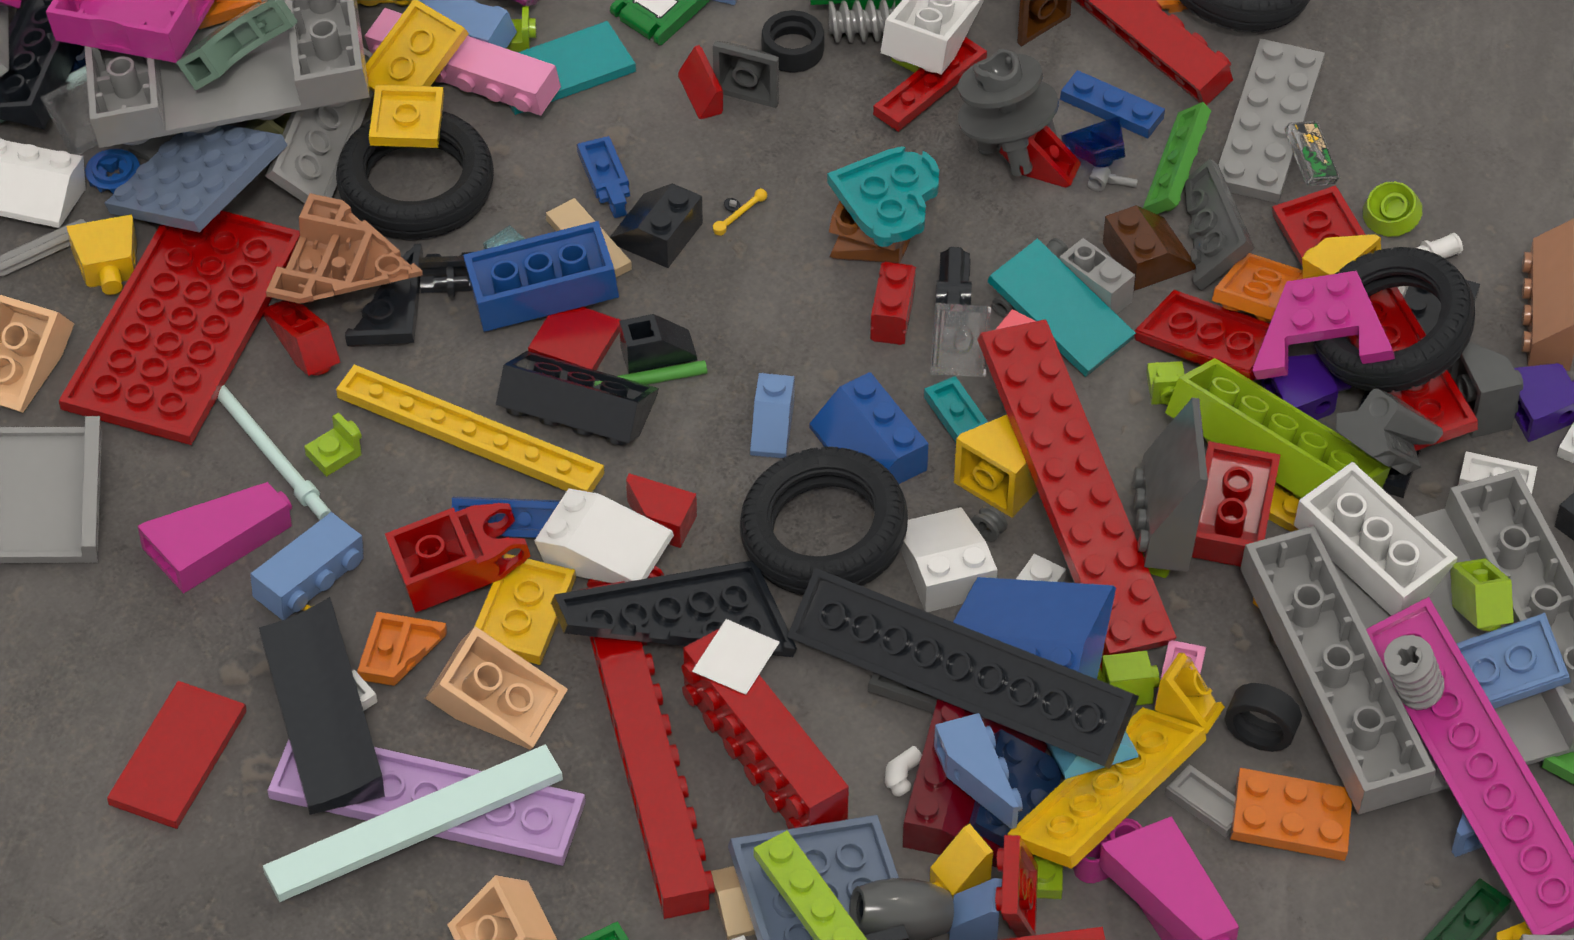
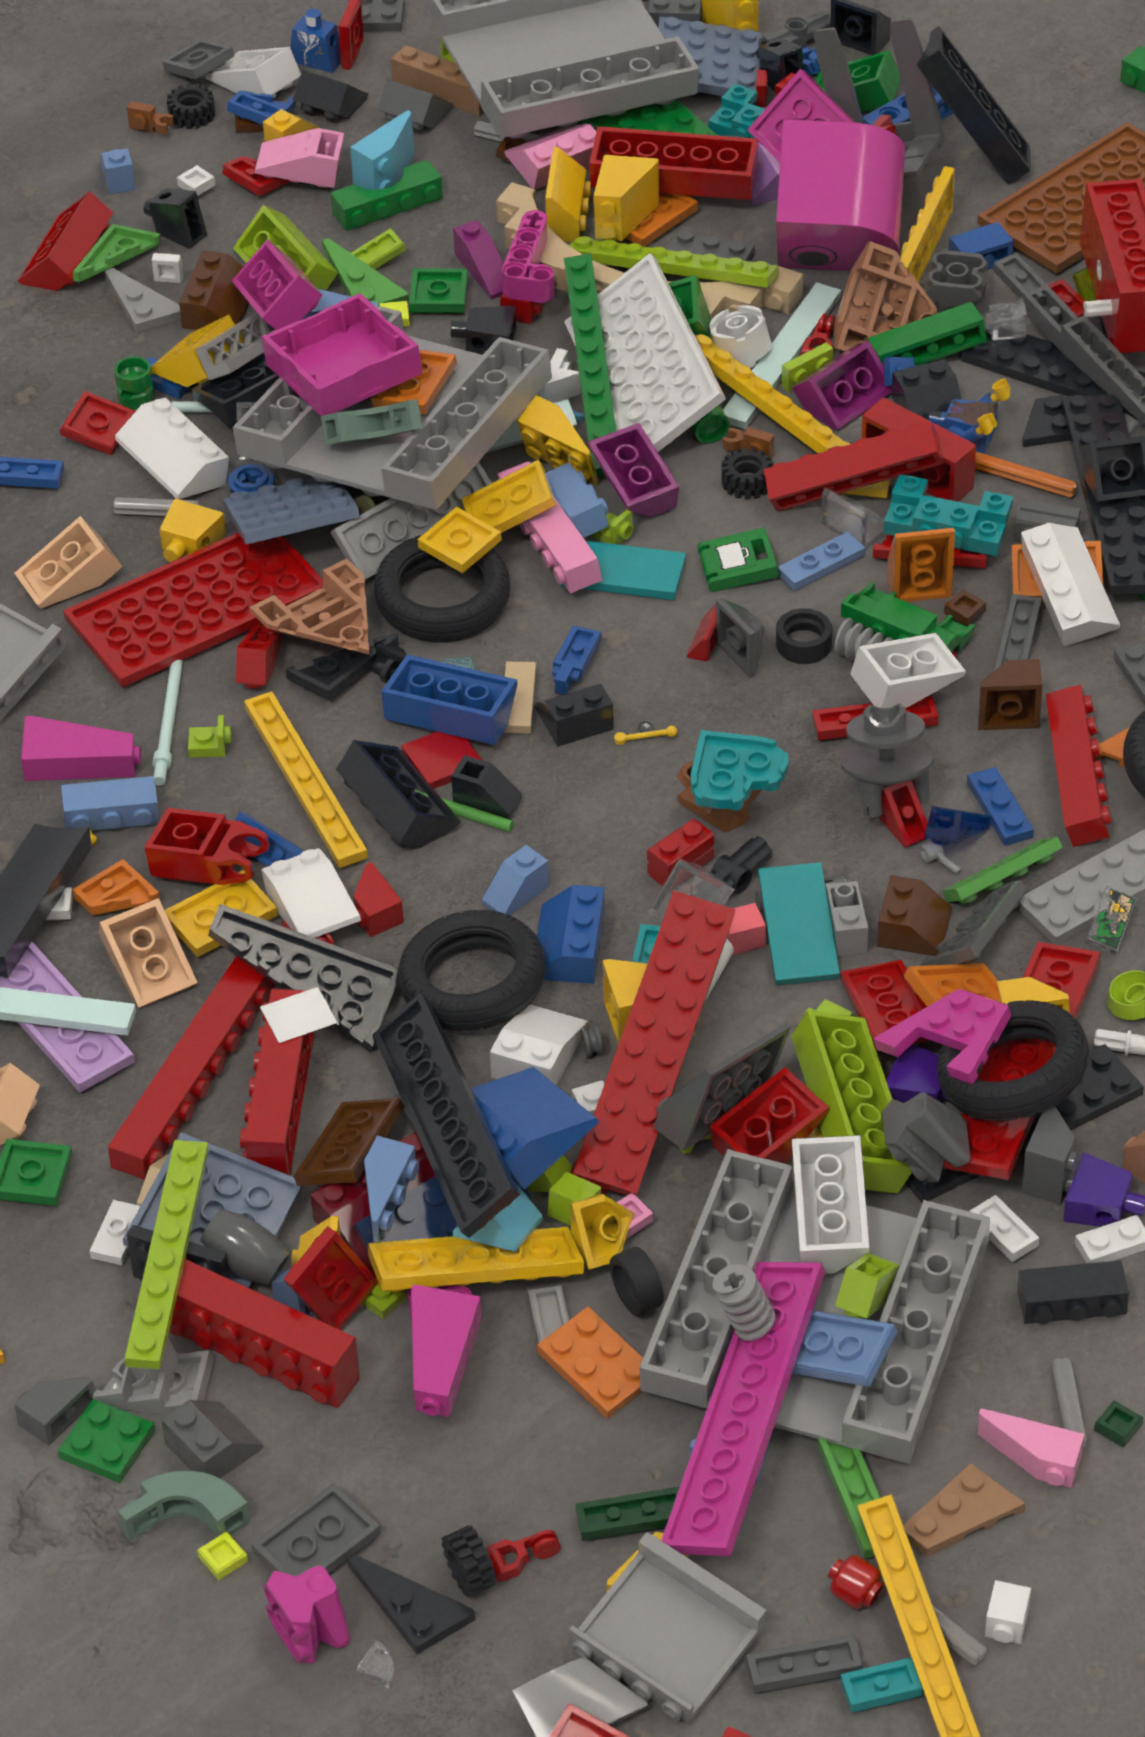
camera: 40 degrees right, 5 degrees down
none -> reddish brown tile [293,1098,404,1186]

